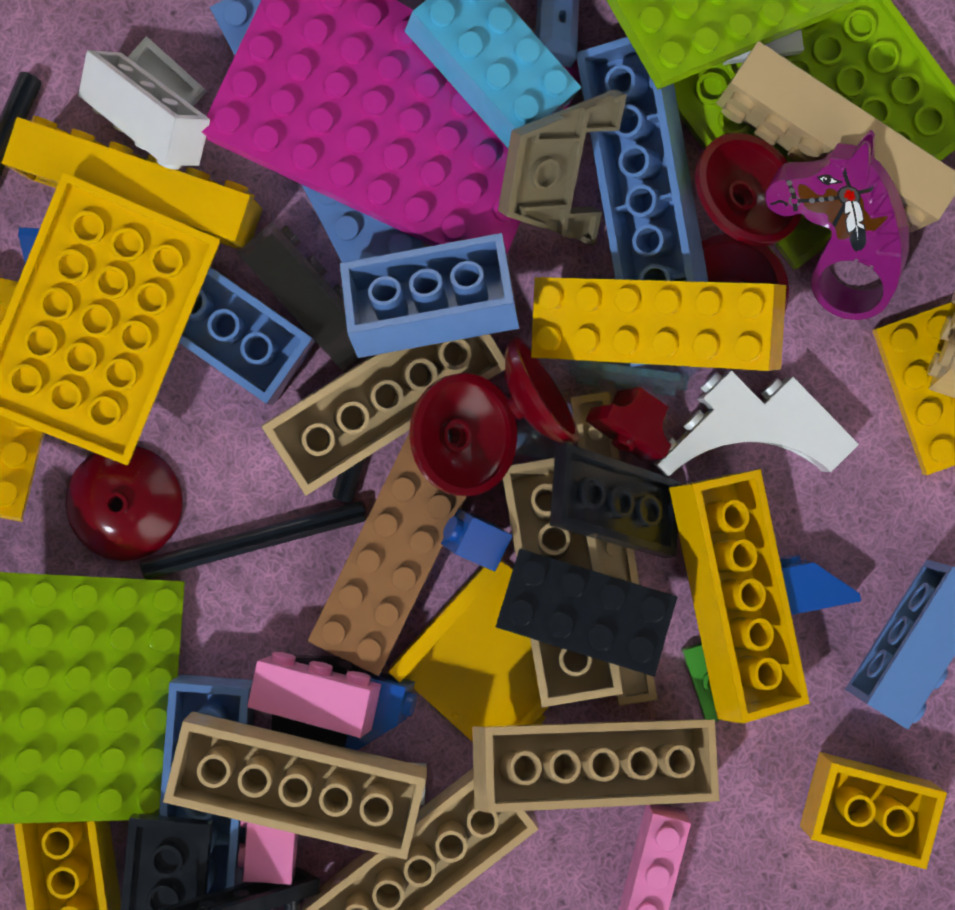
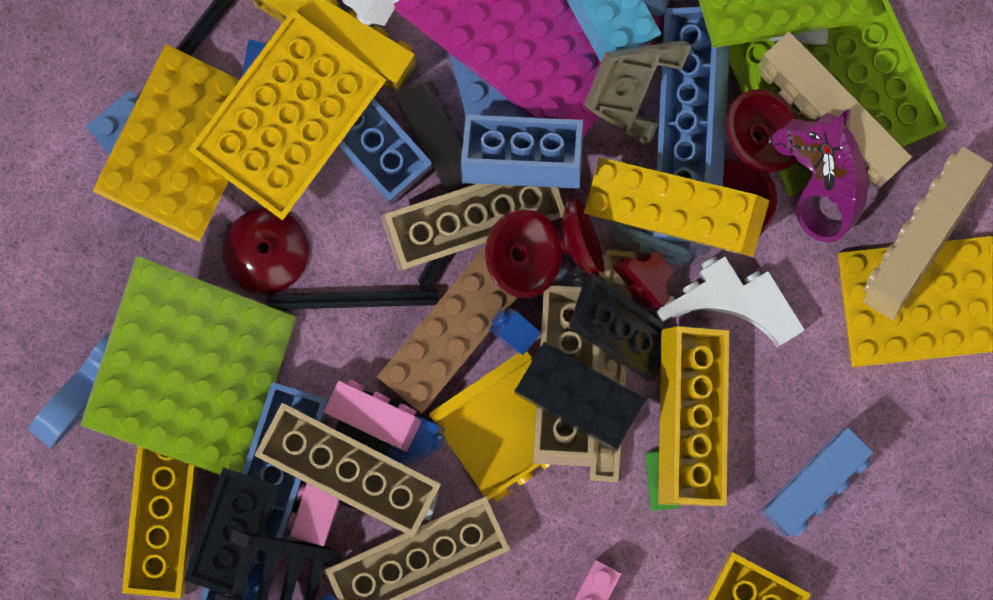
camera: 10 degrees right, 5 degrees down
tan brick [472,719,720,813] -> none
blue slope [779,554,861,615] -> none

